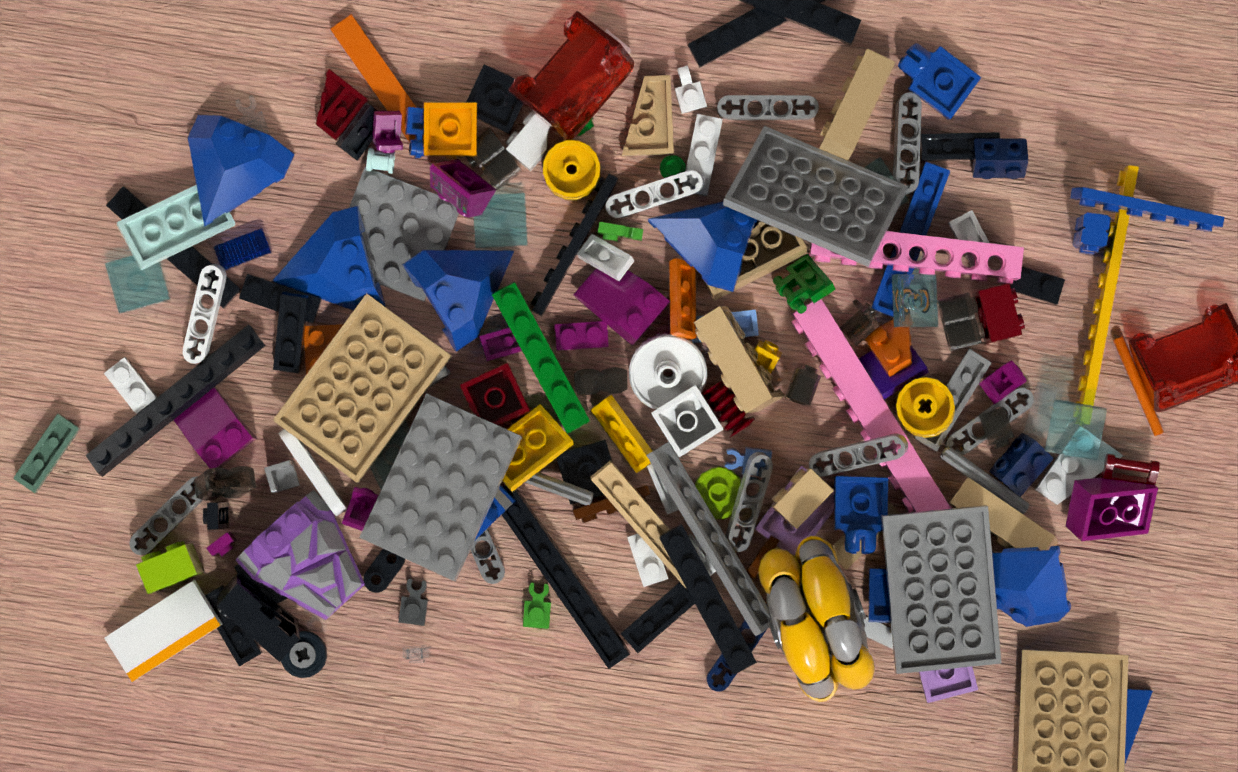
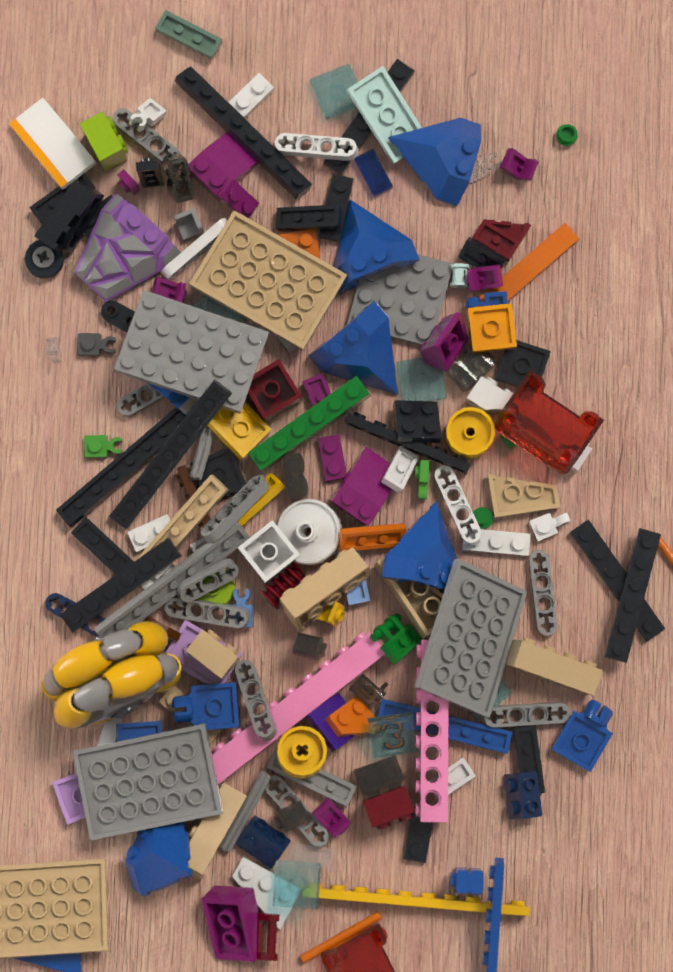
camera: 85 degrees right, 5 degrees down
none -> black plate [109,379,232,530]
none -> white plate [129,98,166,132]
none -> light grey beam [177,558,239,602]
none -> light grey beam [201,475,269,543]
none -> magenta plate [216,177,259,218]
none -> black plate [393,400,442,443]
none -> magenta bracket [500,148,538,181]
none -> green plate [556,124,578,146]

